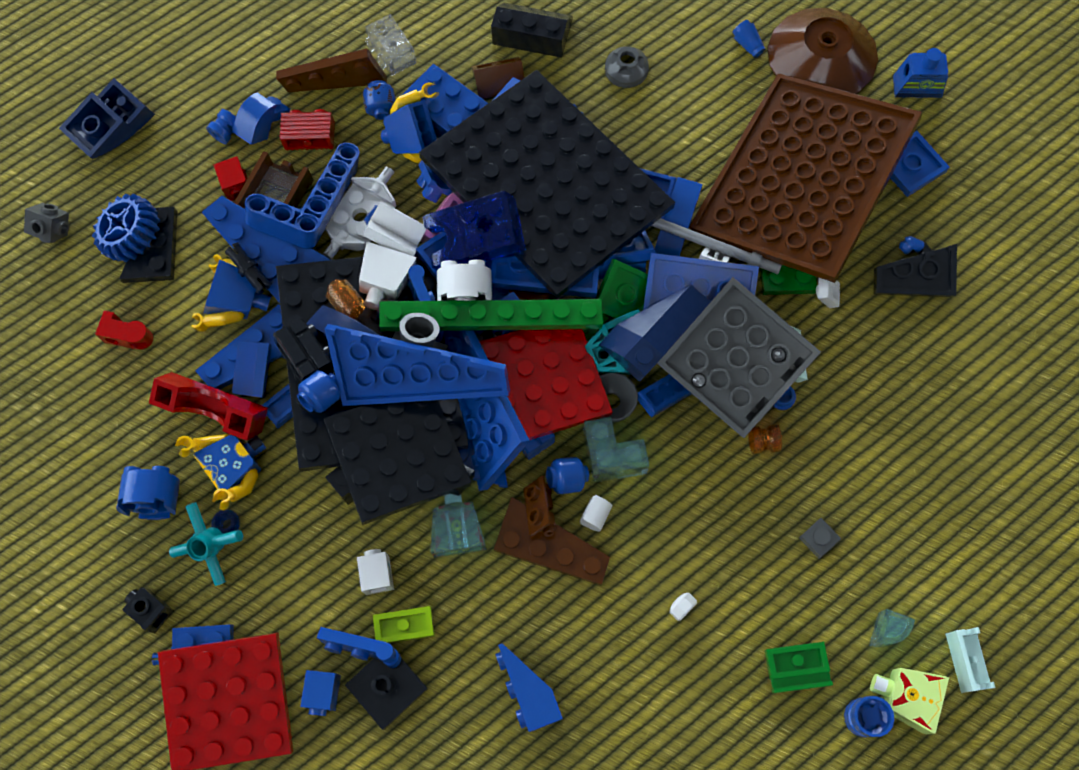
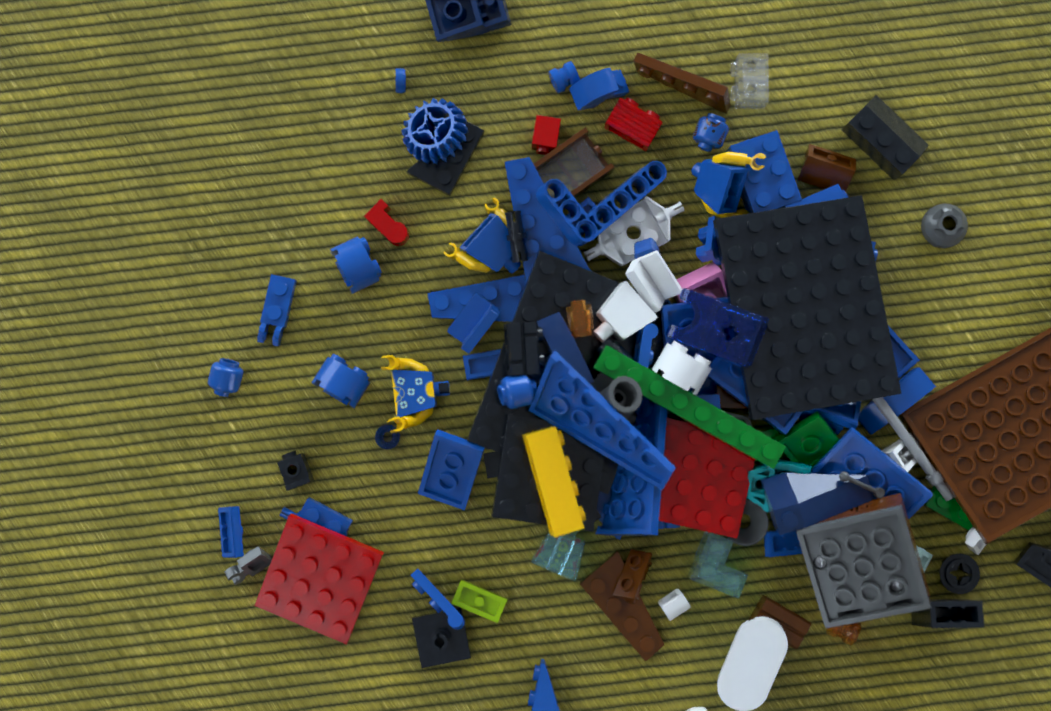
camera: 30 degrees right, 15 degrees up
dark grey brick [24,203,69,243] -> none
red arch [149,372,268,441] -> none
teal bar [169,502,243,586] -> none
blue brick [300,670,341,716] -> none
white brick [357,549,394,595] -> none
blue head [546,457,589,494] -> none
none -> blue head [207,358,244,397]
none -> blue plate [218,506,244,558]
none -> dark grey plate [225,546,272,585]
none -> blue hinge [257,274,297,346]
none -> blue brick [330,236,382,294]
none -> blue tile [395,68,406,93]
none -> blue plate [418,429,485,511]
none -> yellow brick [522,426,586,538]
none -> white tile [717,616,788,711]
none -> reddish brown brick [749,595,811,650]
none -> dark grey hinge [839,471,885,498]
none -> black brick [911,599,984,628]
none -> black gear [938,553,980,594]

